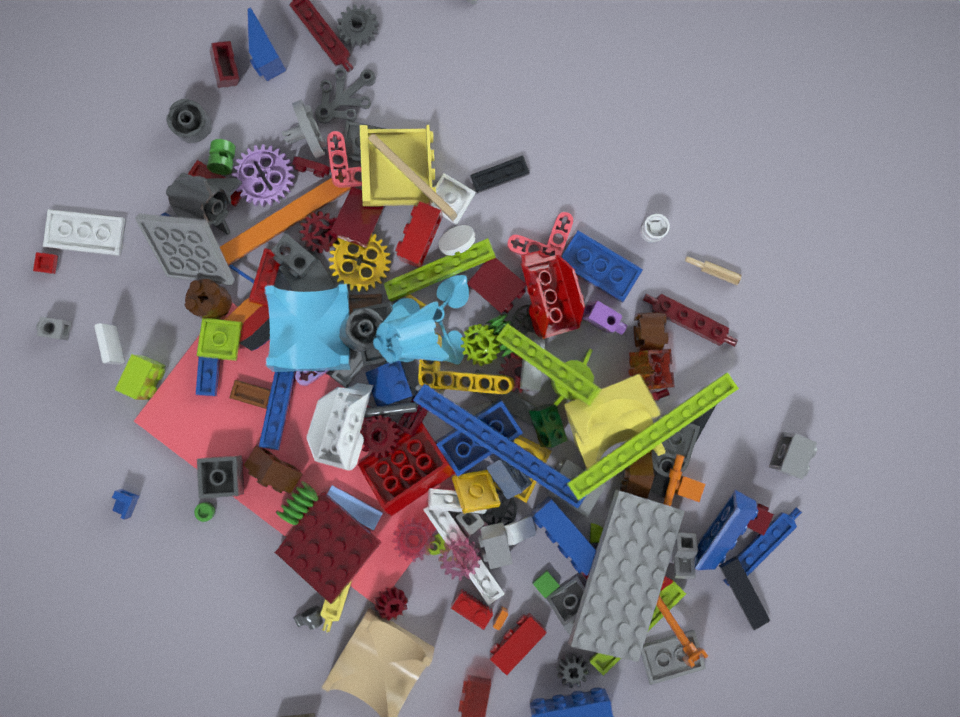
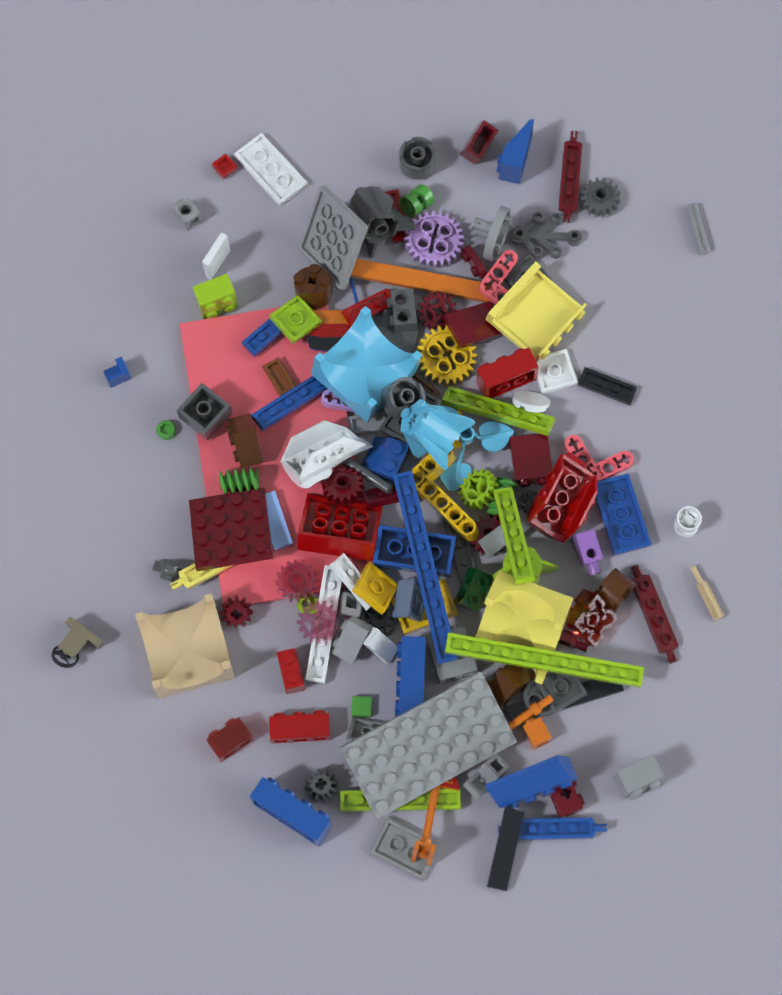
camera: 45 degrees right, 15 degrees down
tan tile [368,134,458,221] -> none
orange tile [492,606,509,631] -> none

